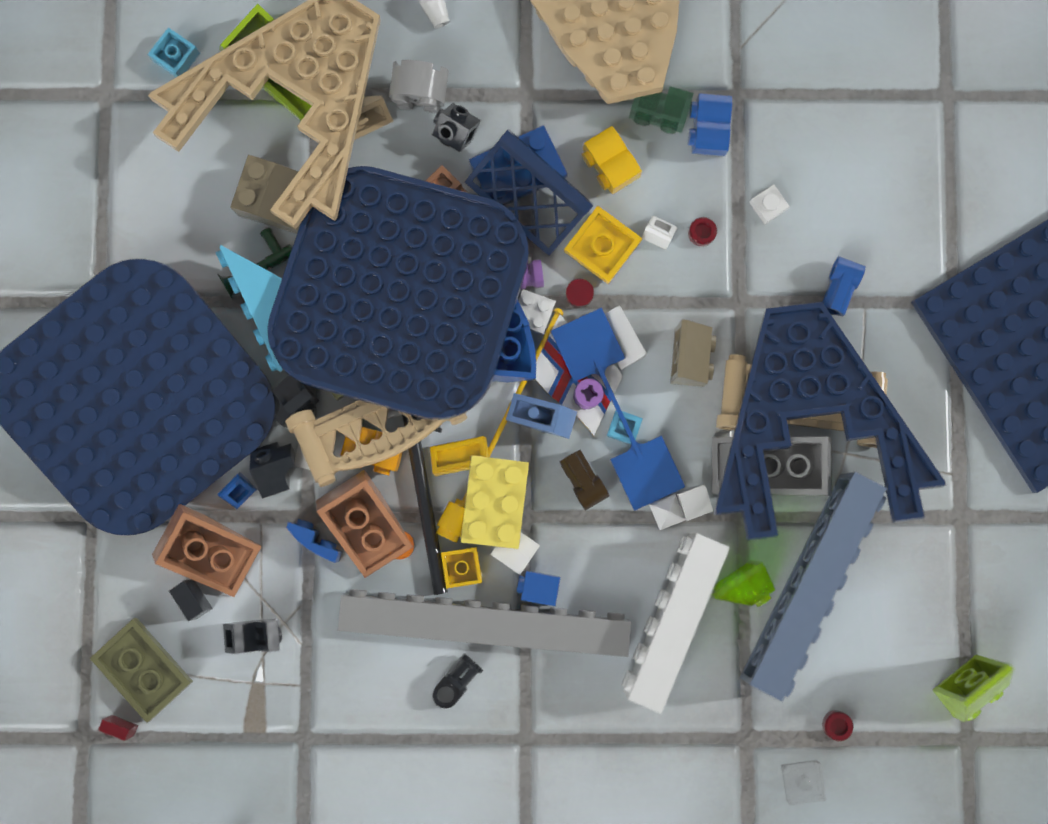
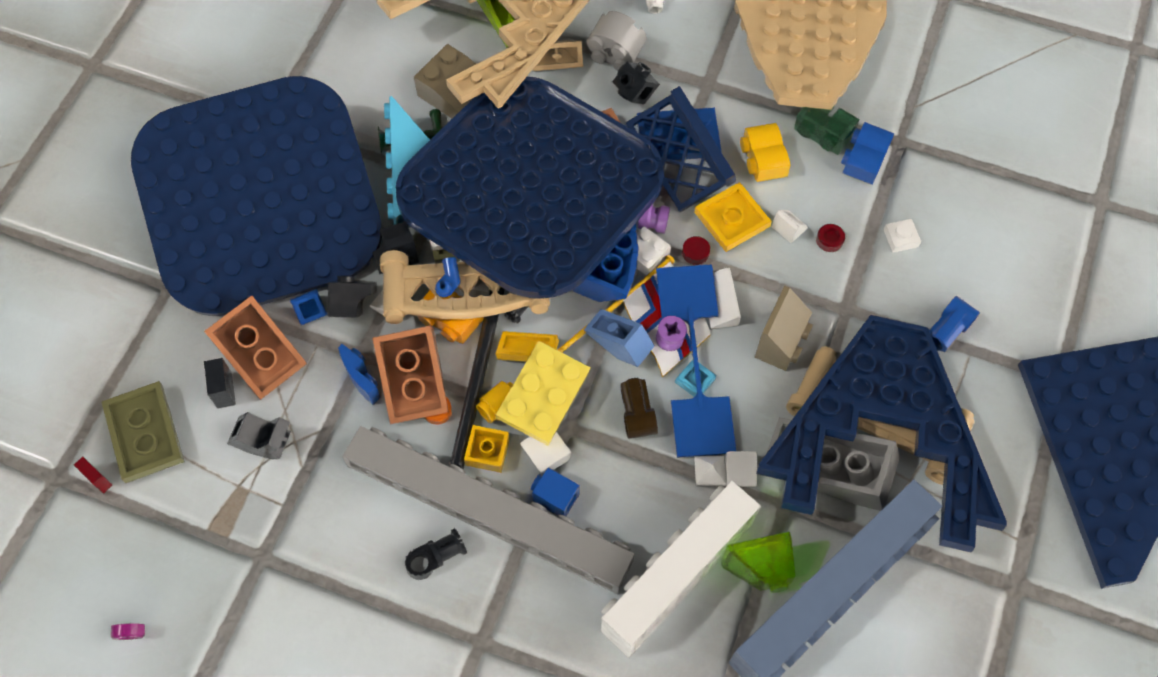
camera: 20 degrees right, 20 degrees down
none -> blue arm [435,257,461,297]

